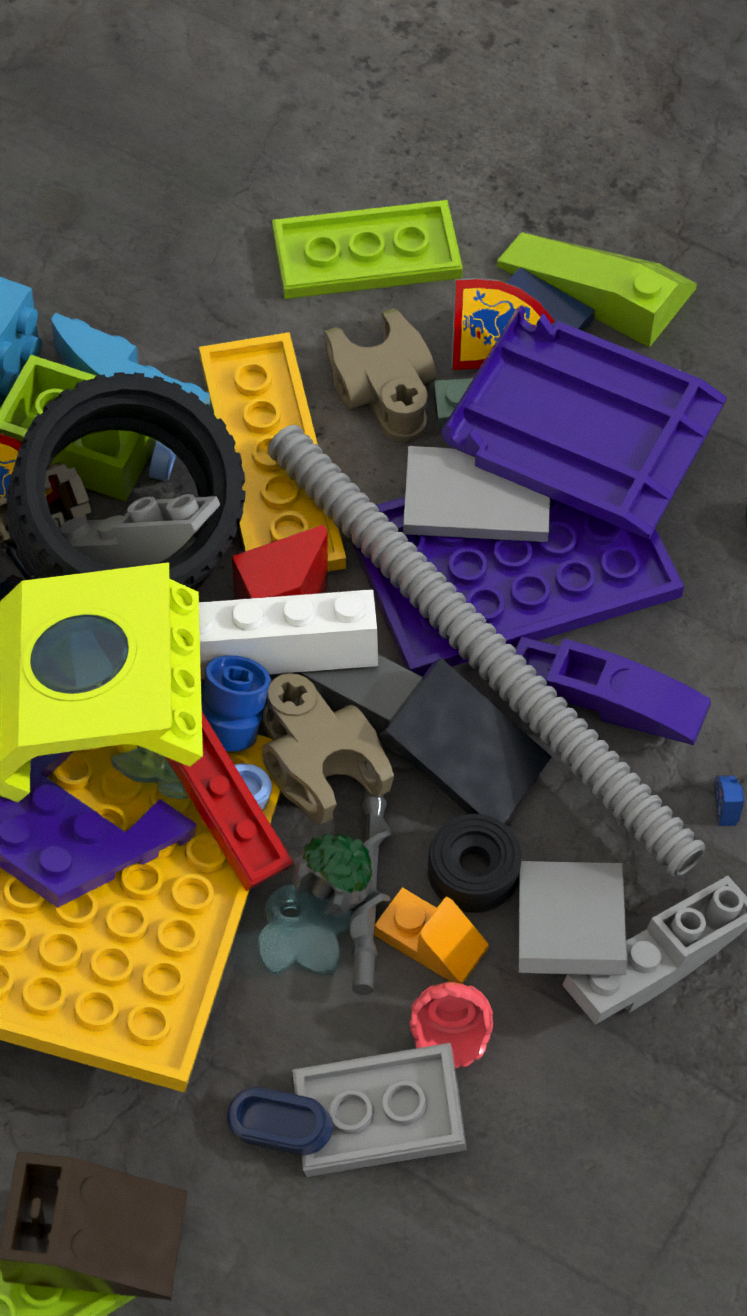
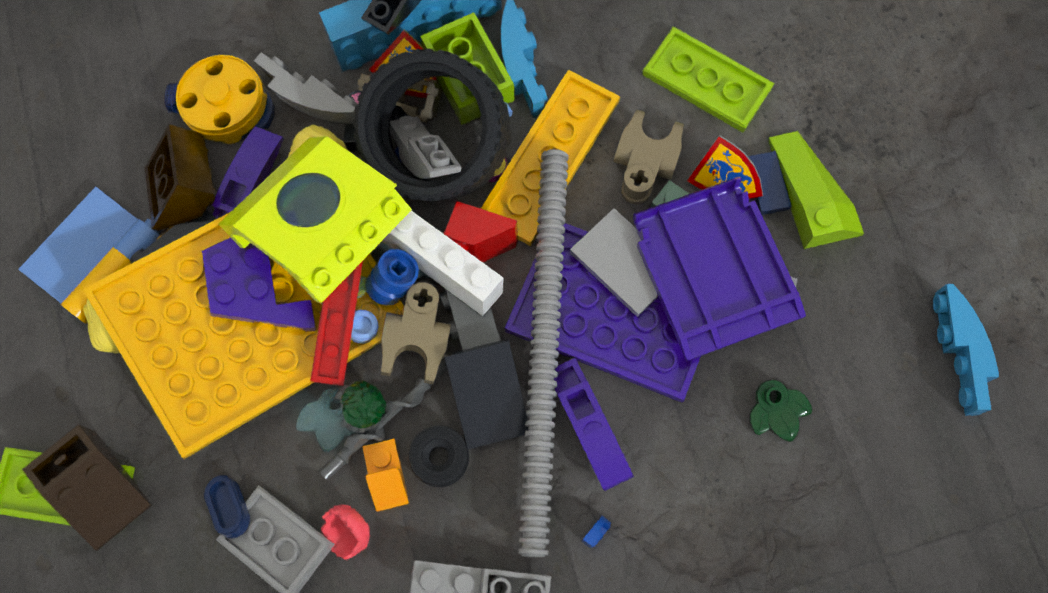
camera: 45 degrees right, 15 degrees up
light grey tile [519,861,627,975] -> none

